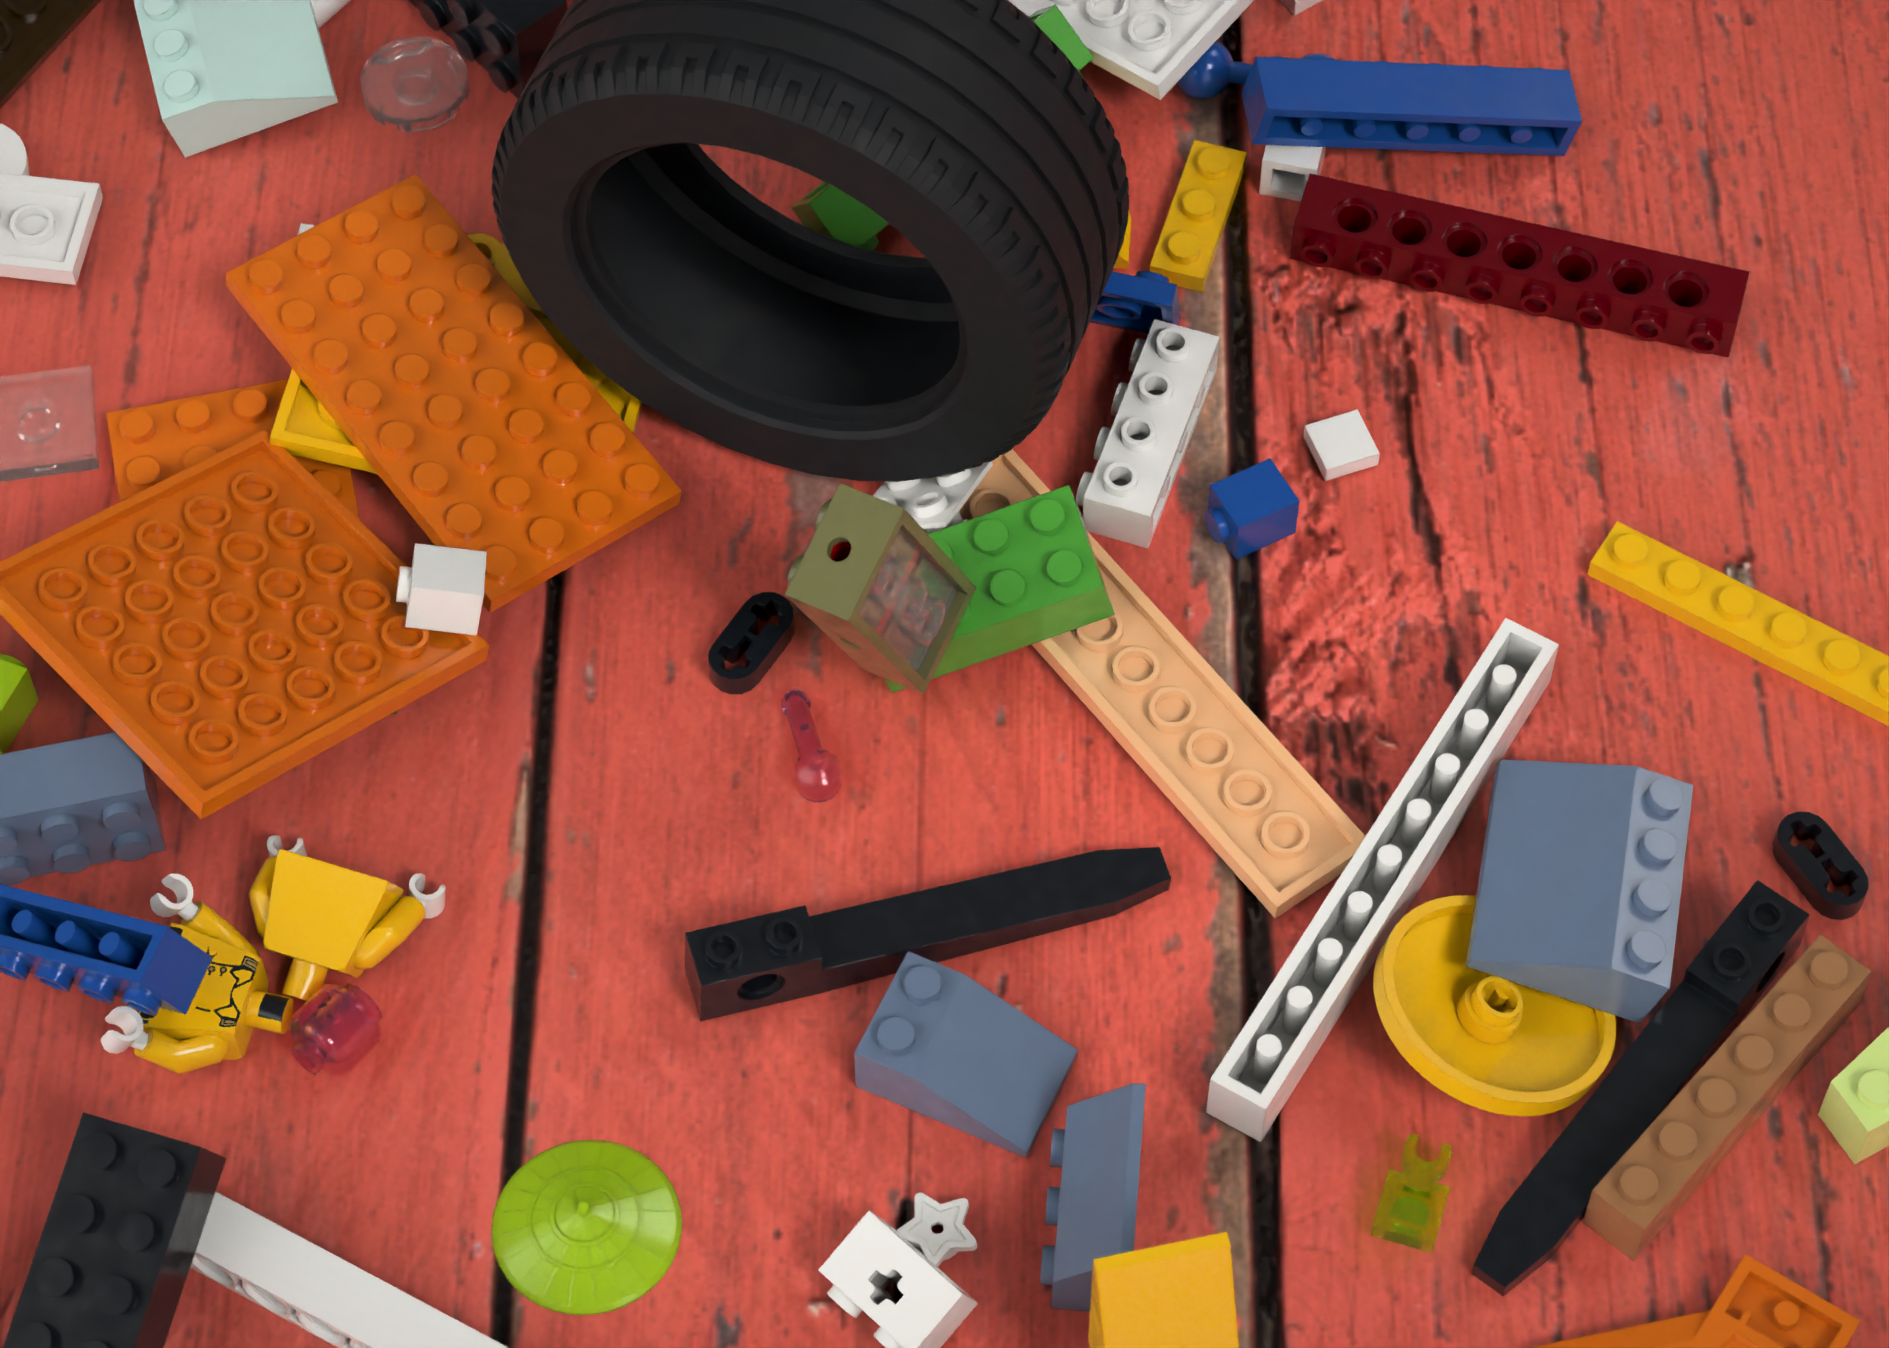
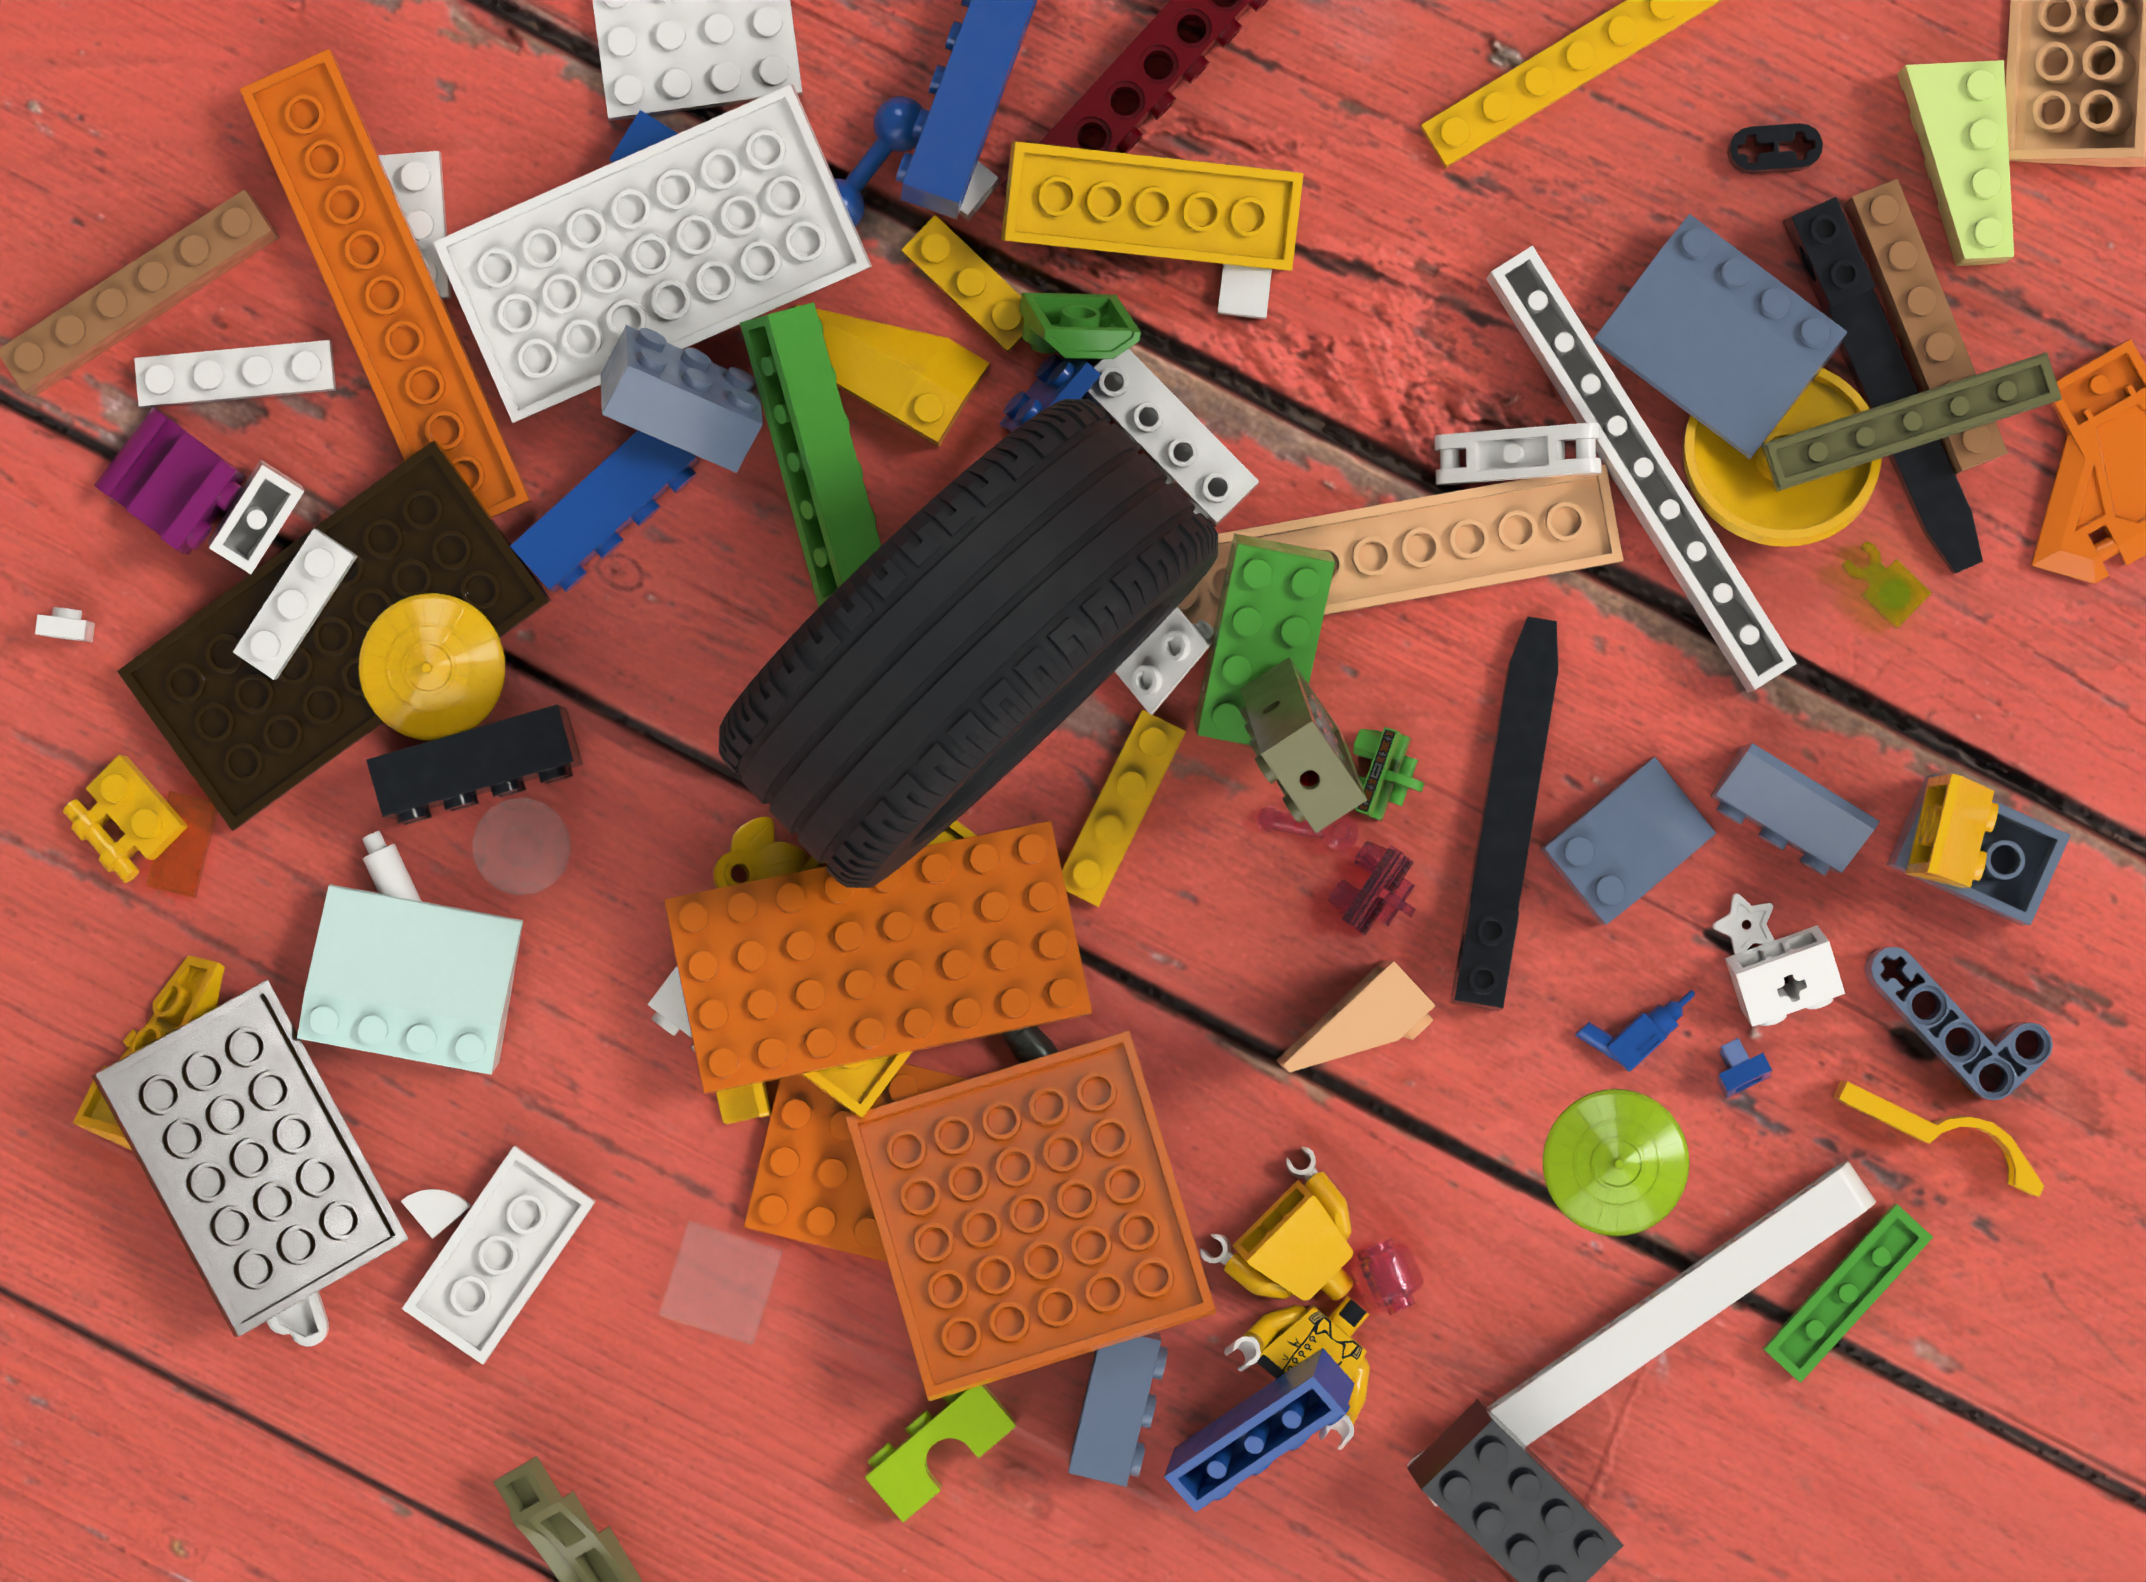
camera: 60 degrees left, 30 degrees up
white brick [396,543,487,636] -> none
black beam [708,592,794,694] -> none
blue brick [1204,458,1299,560] -> none
none -> yellow panel [716,1082,772,1124]
none -> yellow plate [1001,141,1304,271]
none -> bright green slope [1019,293,1141,359]
none -> yellow plate [1062,710,1186,907]
none -> light nougat slope [1276,960,1436,1072]
none -> clear pink hips [1328,841,1416,936]
none -> bright green hips [1353,727,1425,821]
none -> white plate [1434,423,1602,485]
none -> blue piece [1575,990,1695,1072]
none -> blue tile [1718,1038,1772,1099]
none -> olive tile [1761,352,2062,492]

